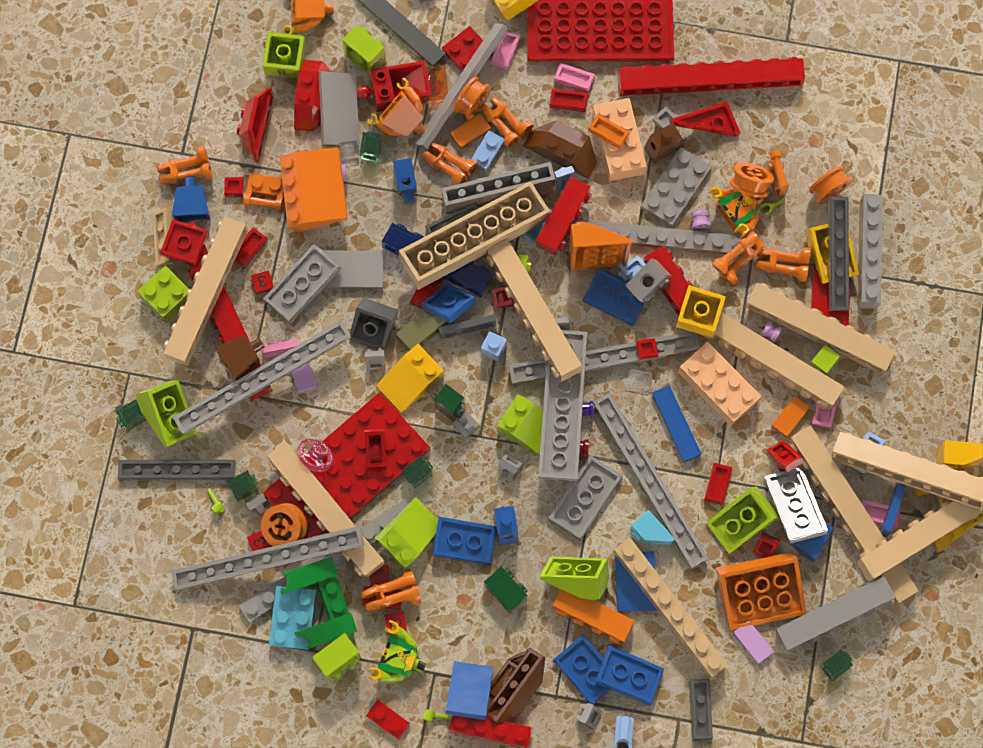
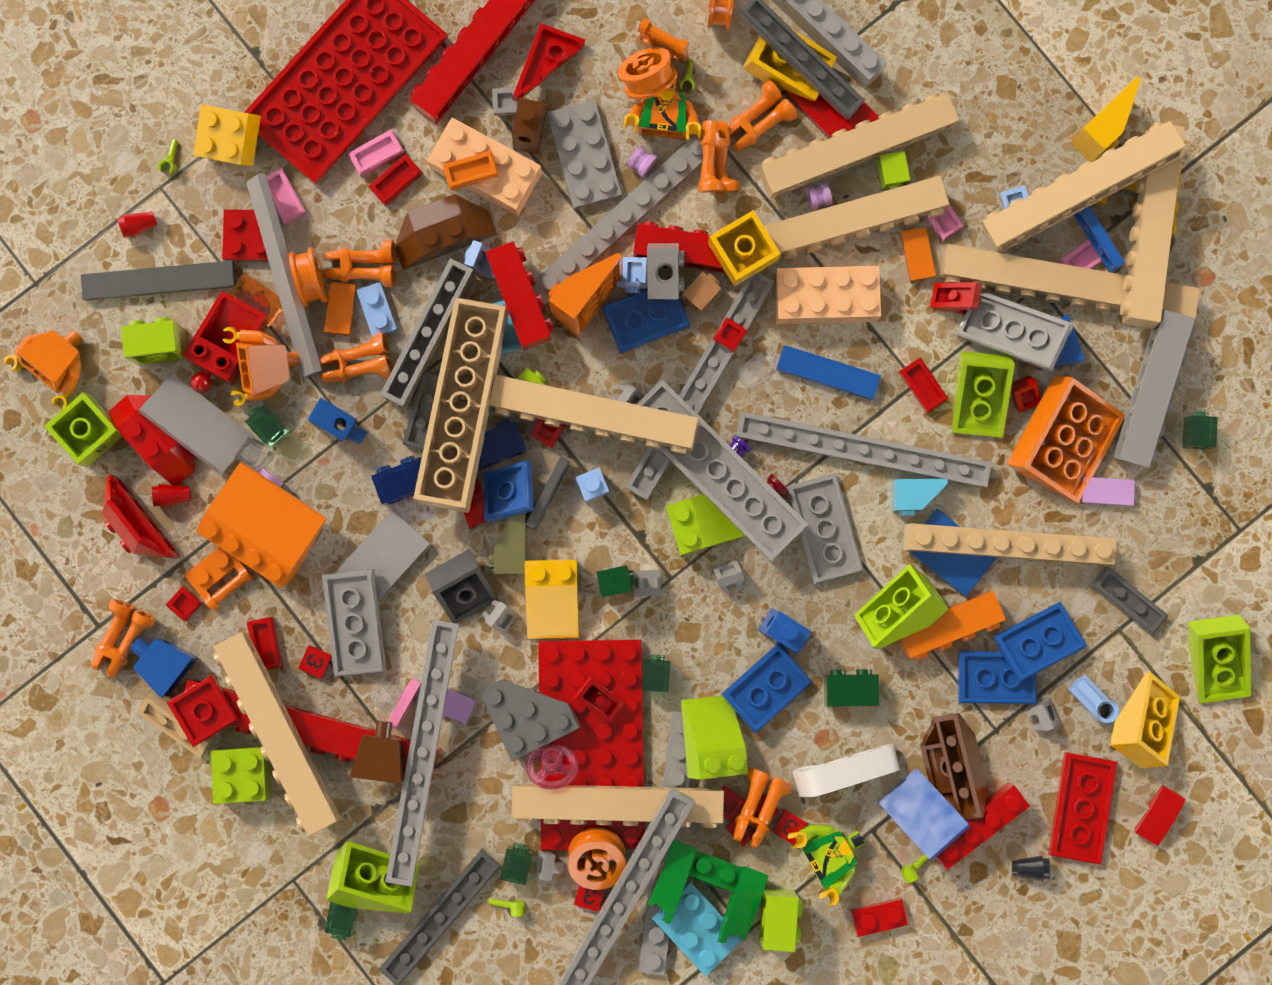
camera: 50 degrees left, 10 degrees up
none -> red cone [152,483,191,509]
none -> dark grey plate [480,679,581,762]
none -> medium nougat brick [681,271,721,315]
none -> white beam [792,744,900,797]

